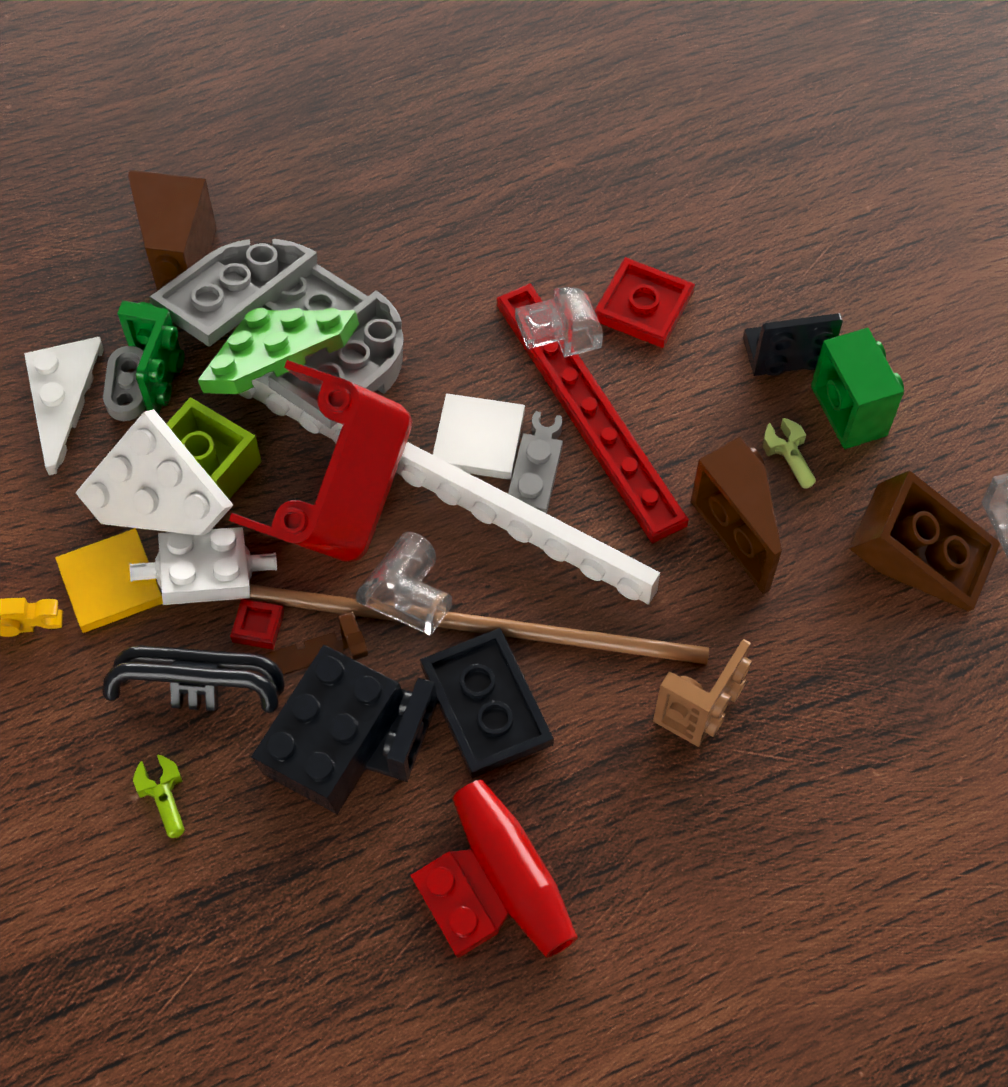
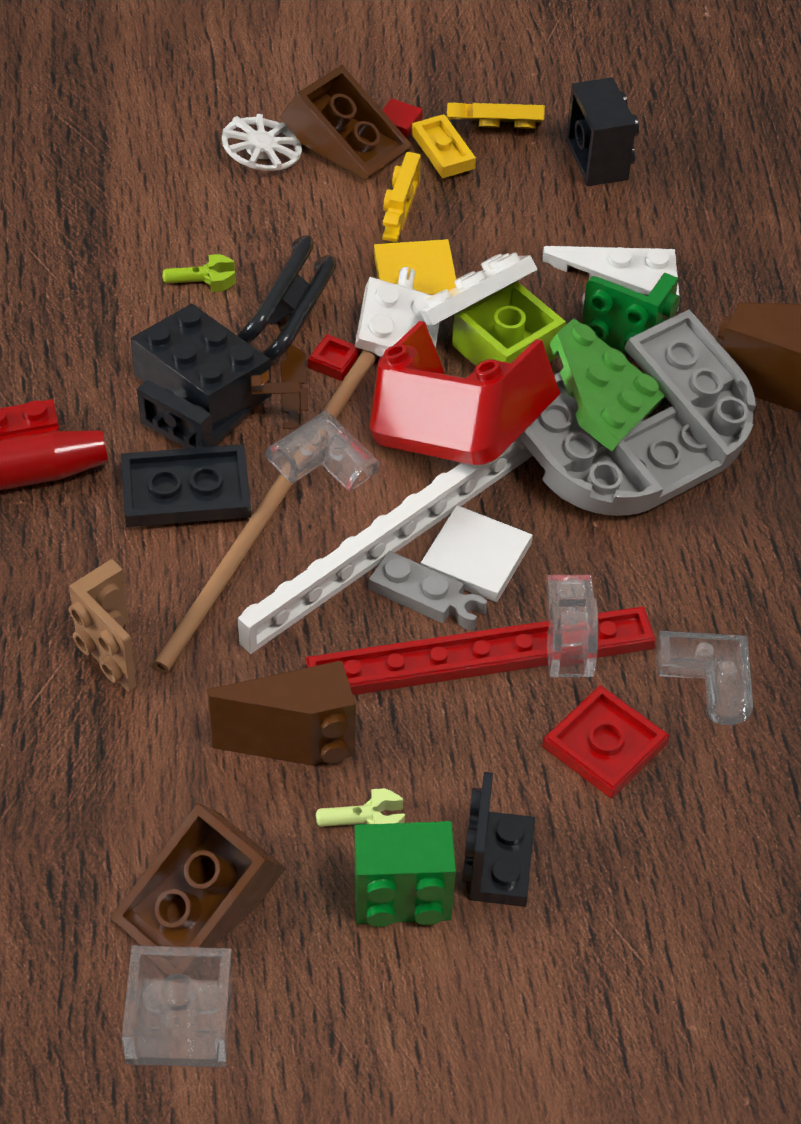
camera: 105 degrees right, 10 degrees down
none -> clear brick [656,631,753,725]

